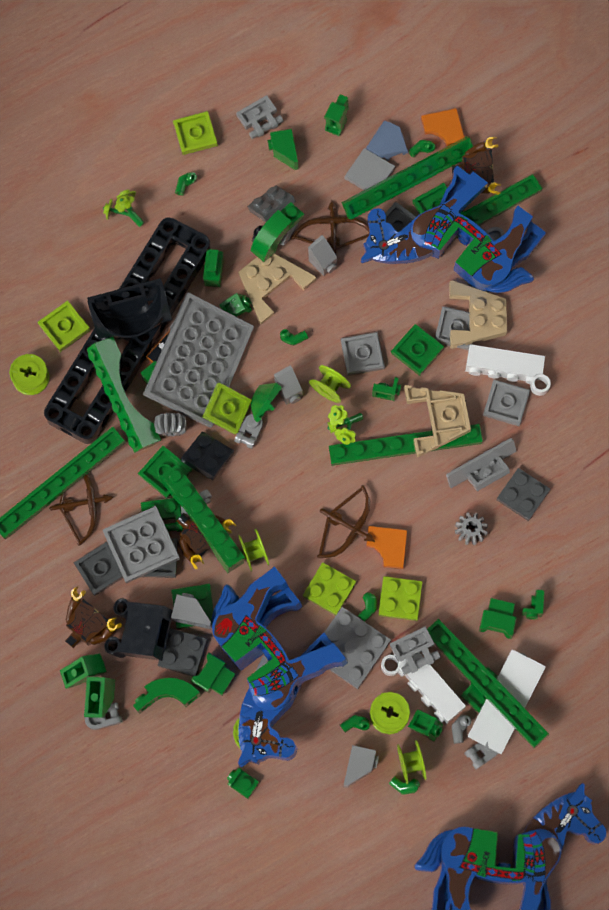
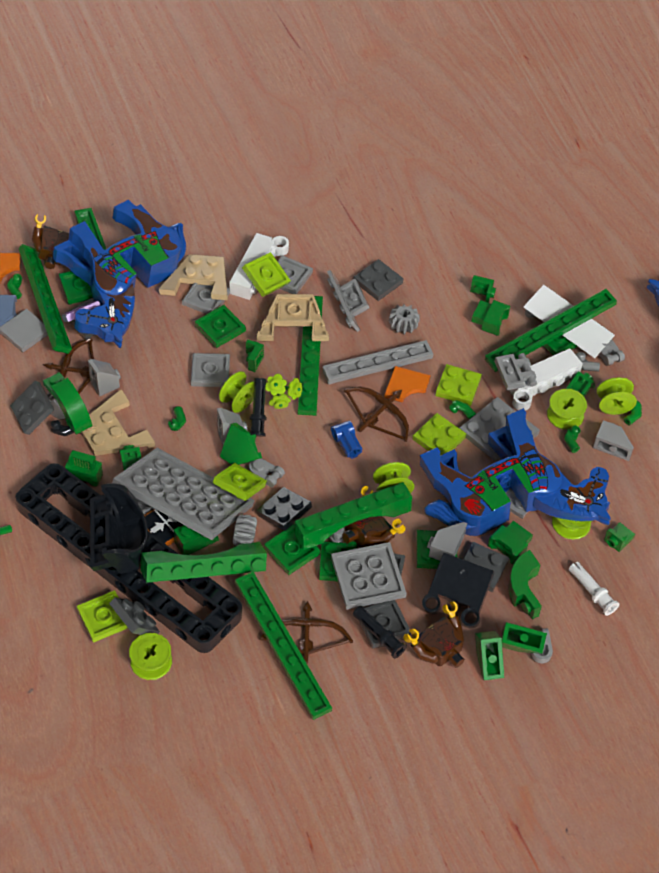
camera: 85 degrees left, 20 degrees down
none -> lavender plate [62,301,101,322]
none -> dark grey plate [109,598,160,635]
none -> lime plate [242,252,291,297]
none -> black pin [250,378,267,437]
none -> light grey plate [322,340,433,384]
none -> blue piece [331,420,362,459]
none -> black pin [353,606,407,659]
none -> white pin [569,562,619,616]

